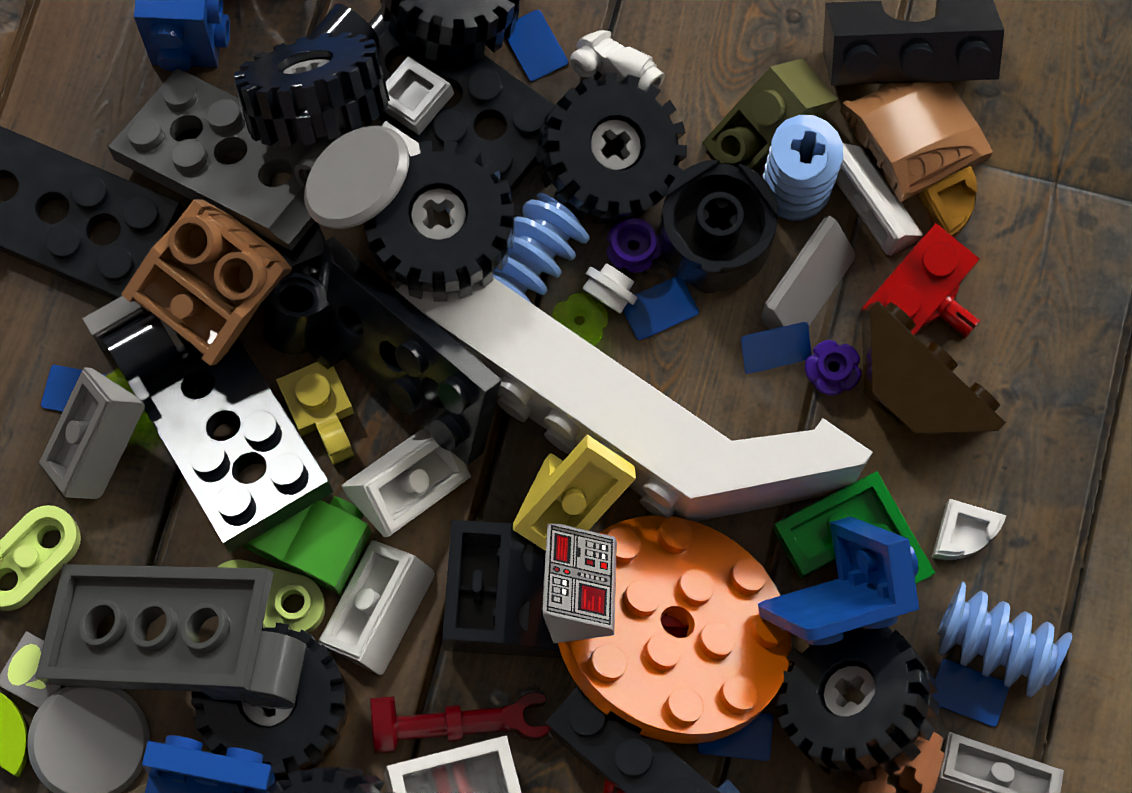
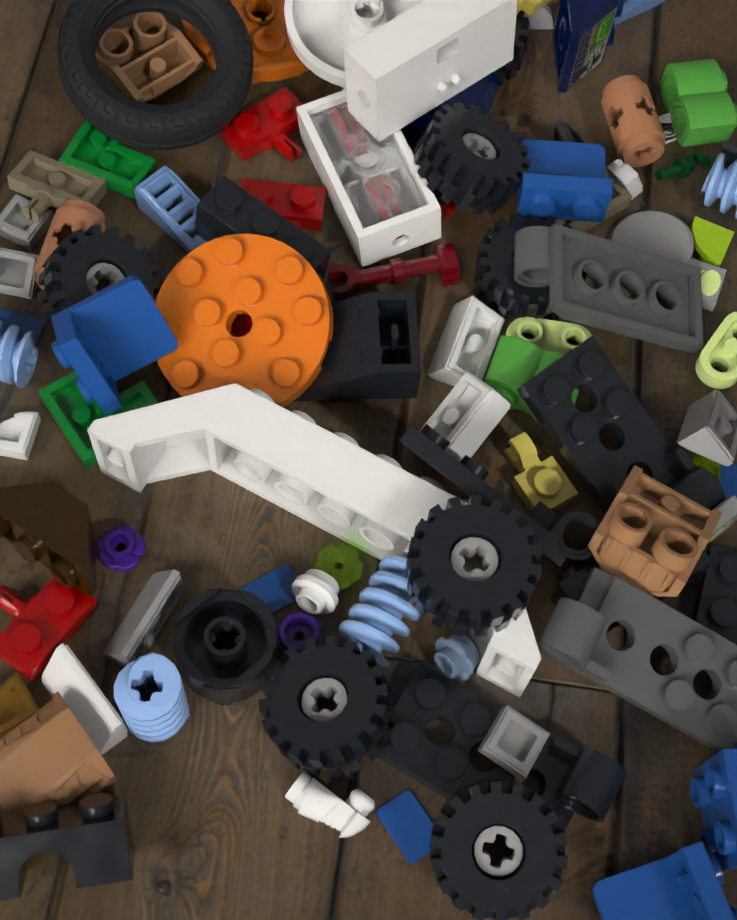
camera: 170 degrees right, 10 degrees down
black bush [234,32,390,147] -> none
light grey piece [304,126,409,229] -> none
light yellow slope [513,435,636,551] -> none
slope [543,524,617,643] -> none
olive slope [702,58,838,172] -> none
blue sticker [741,322,812,374] -> none

